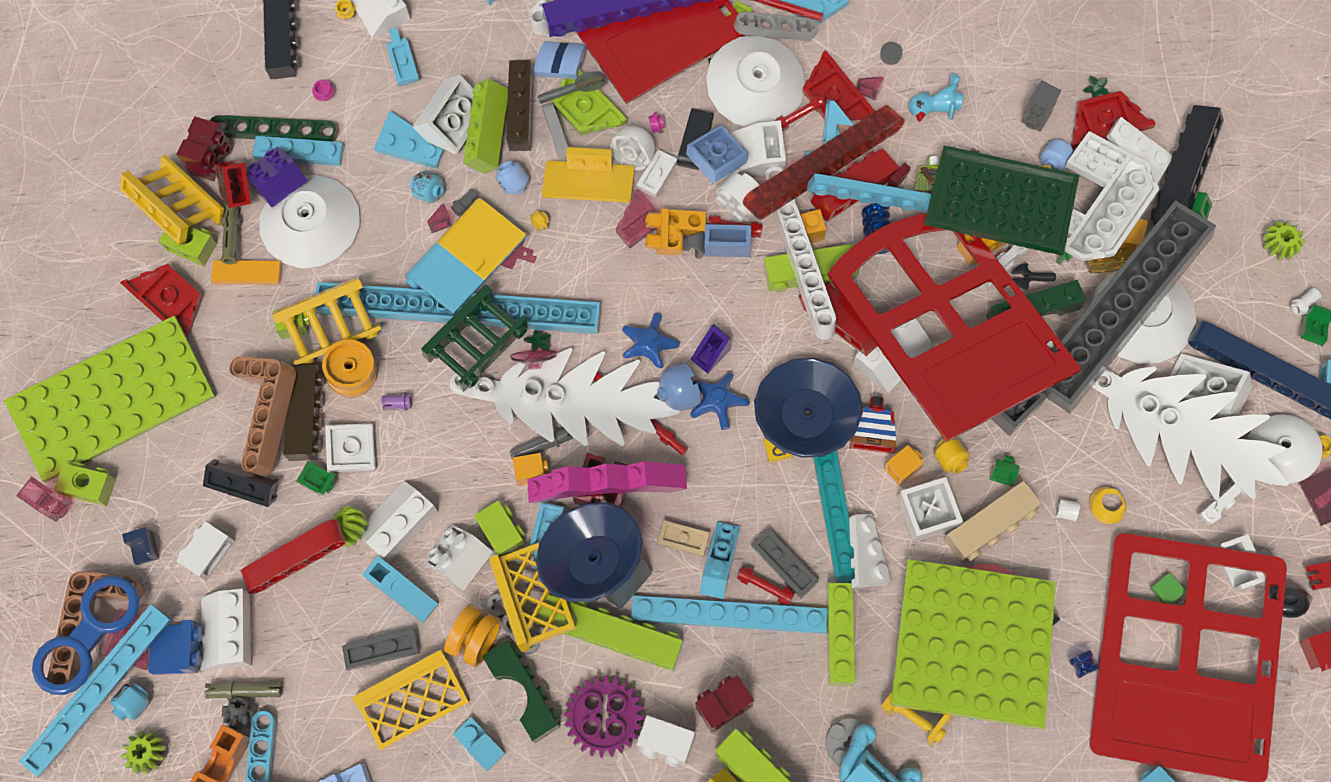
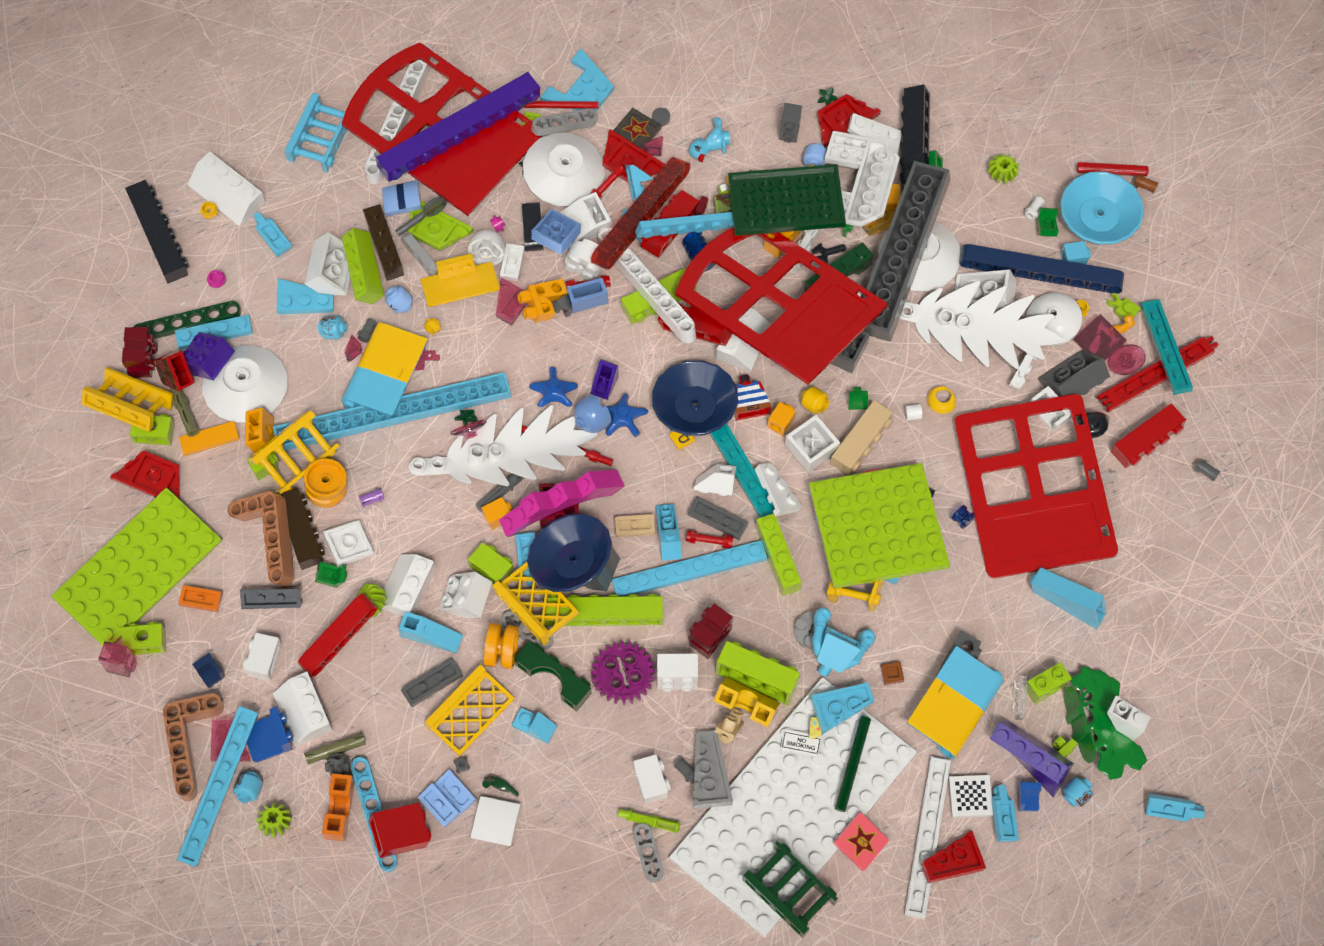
camera: 25 degrees left, 5 degrees down
blue bar [32,576,140,695] -> none
dark green fence [421,284,528,392] -> none
light orange brick [800,209,826,244] -> none
bright green tile [1150,573,1186,604] -> none
none -> orange plate [178,585,223,613]
none -> light orange brick [245,407,274,453]
none -> dark grey piece [453,757,470,773]
none -> clear smoke tile [613,108,662,150]
none -> white slope [694,464,736,496]
none -> dark grey slope [1038,350,1110,397]

